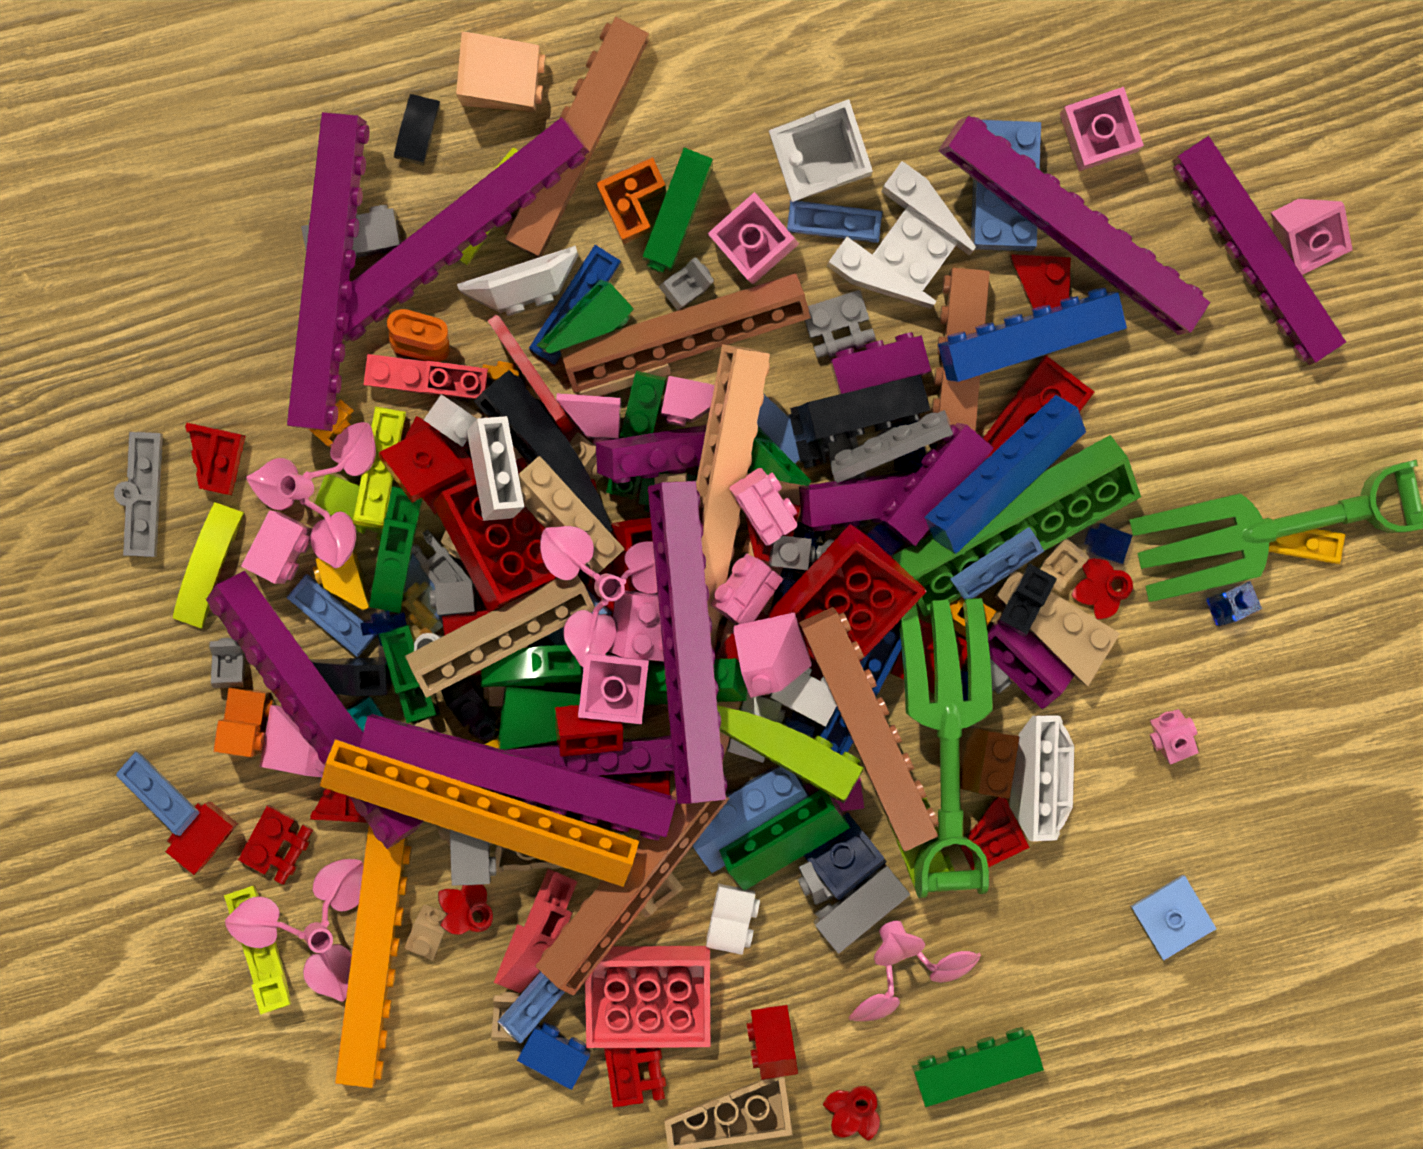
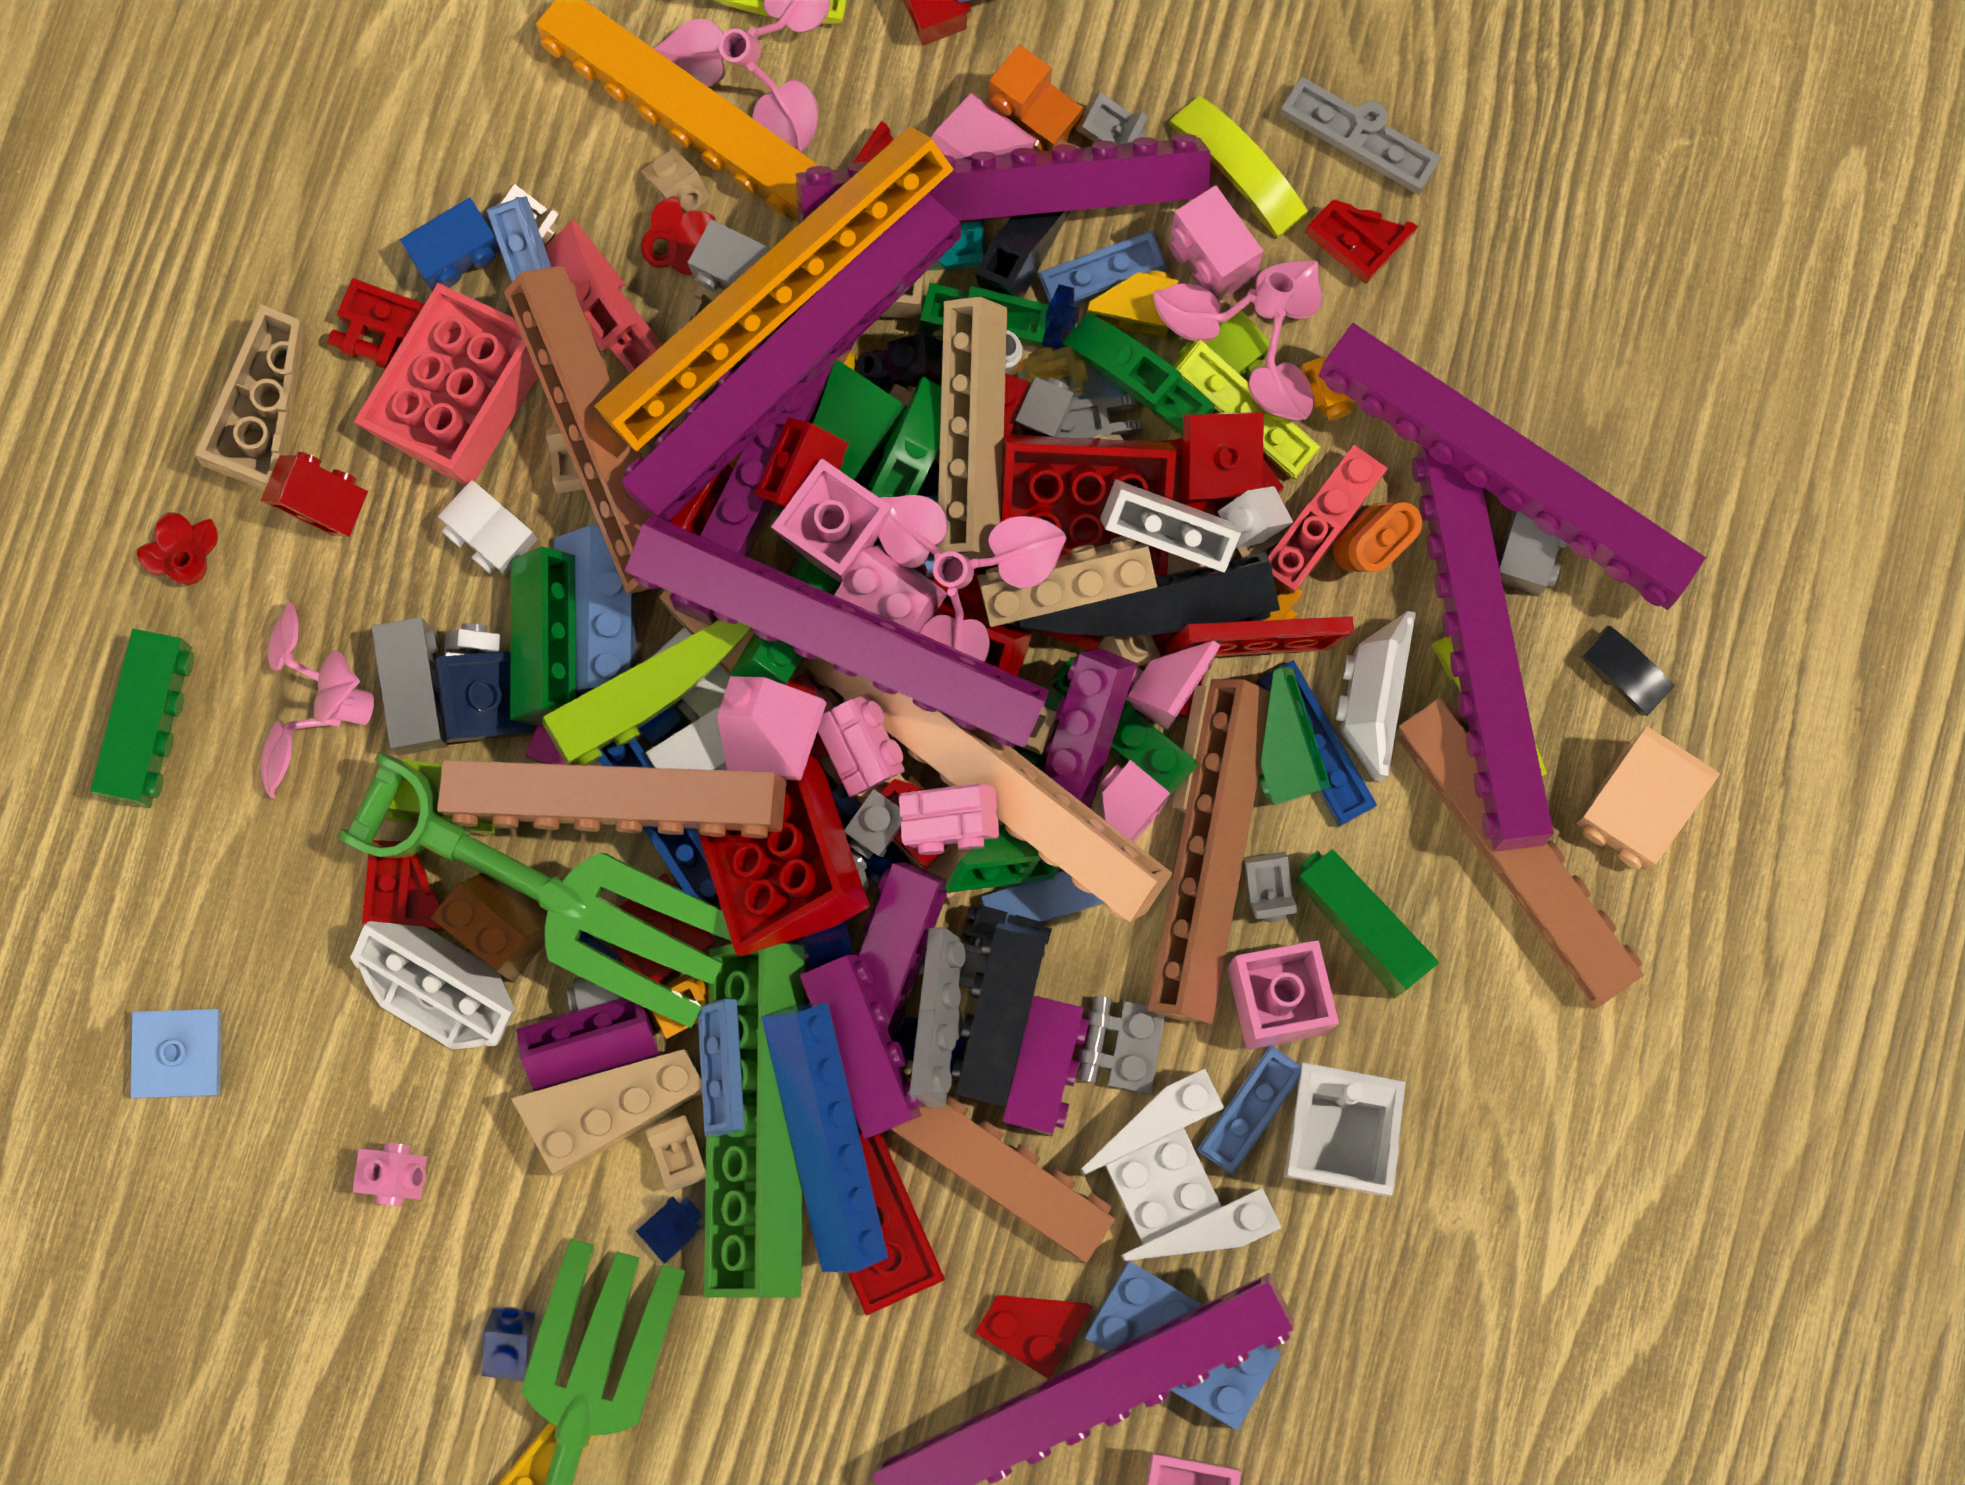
camera: 115 degrees right, 10 degrees down
red plate [238,805,313,885] -> none
orange brick [596,157,666,245] -> none
blue brick [938,288,1127,382] -> none
black slope [997,564,1057,637] -> none
red plate [1071,558,1133,619] -> none

